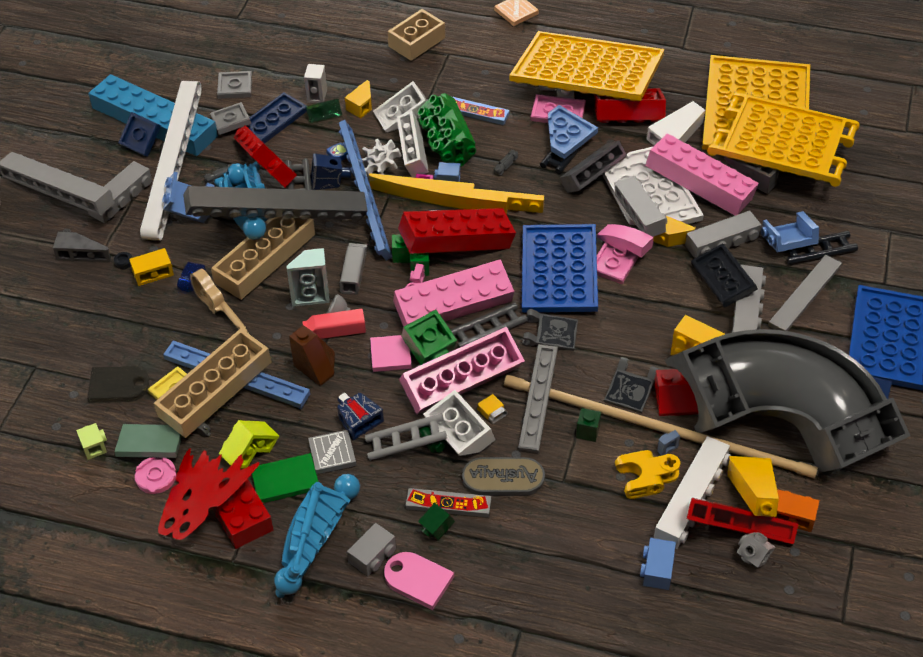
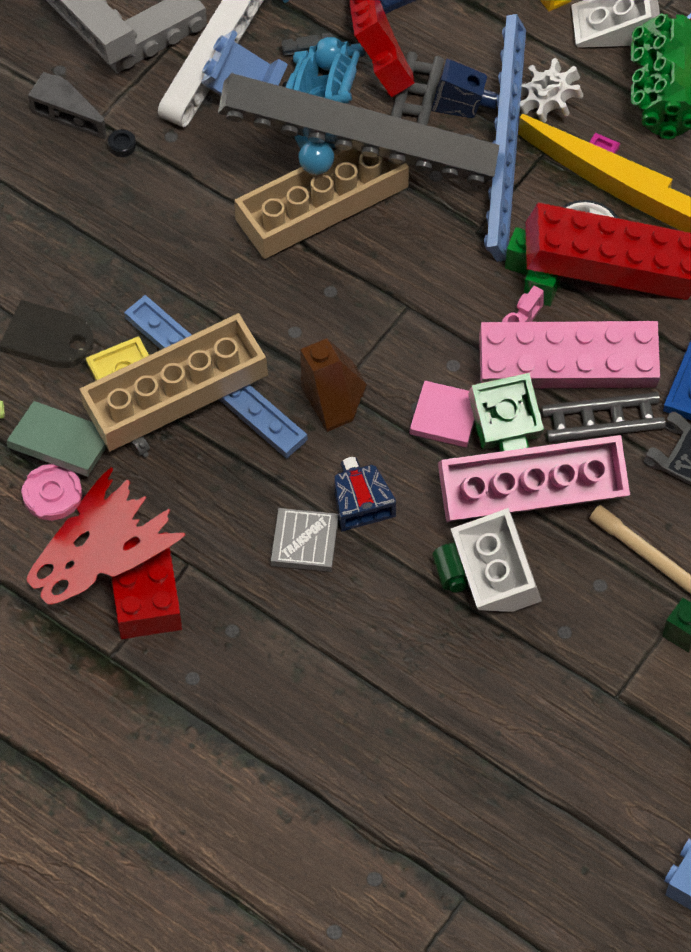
camera: 20 degrees right, 10 degrees up
yellow brick [129,248,174,286] -> none
clear blue plate [177,262,206,292] -> none
tan piece [190,268,249,334] -> none
neon yellow brick [219,420,279,468] -> none
green tile [252,453,318,503] -> none
dark azure piece [274,474,360,598] -> none
light aqua slope [287,248,330,307] -> none
coral piece [302,309,366,339] -> none
tile [326,142,348,160] -> none
light grey brick [327,294,350,313] -> none
light grey piece [340,243,367,295] -> none
light grey brick [347,523,396,576] -> none
light grey bar [365,413,447,461] -> none
bright pink tile [384,552,454,610] -> none
white brick [397,111,429,178] -> none
tile [406,488,491,518] -> none
dark green brick [418,503,455,540] -> none
medium blue brick [434,162,460,182] -> none
tile [462,457,545,496] -> none
yellow piece [477,394,508,424] -> none
light grey tile [518,344,558,453] -> none

